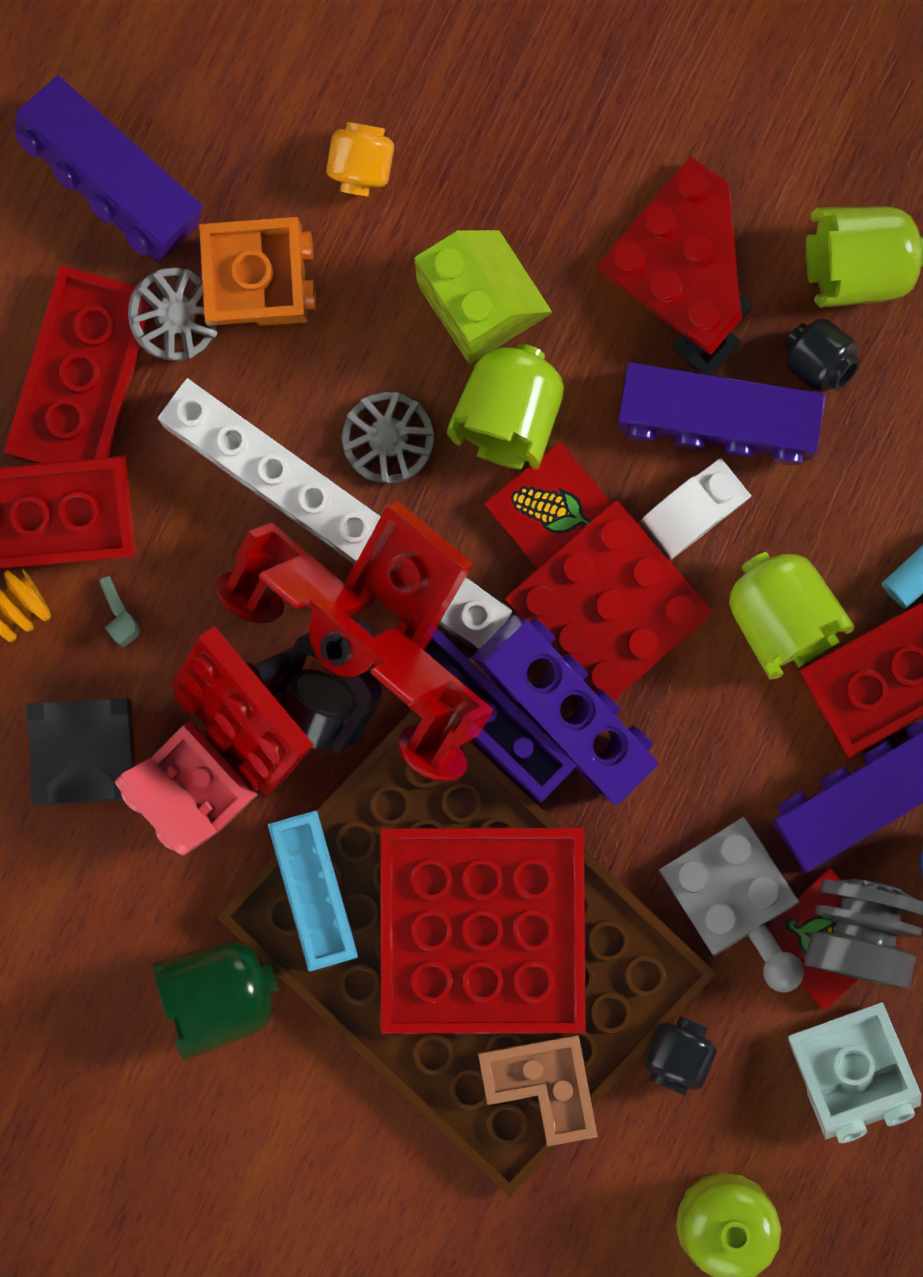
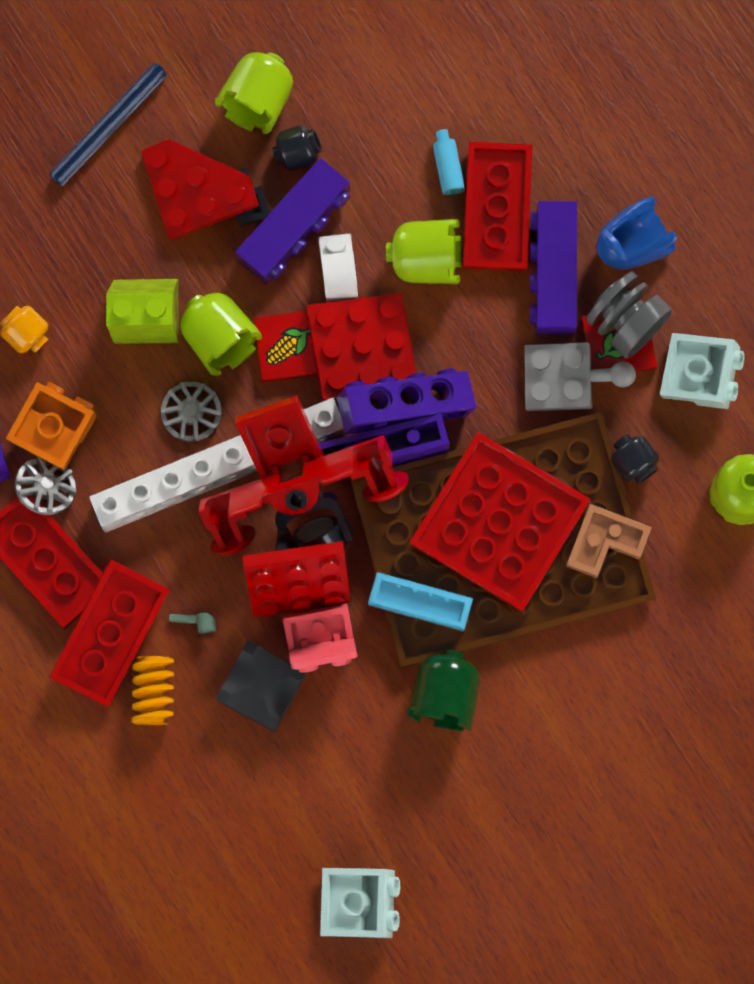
camera: 60 degrees left, 5 degrees down
none -> dark blue axle [49,63,167,186]

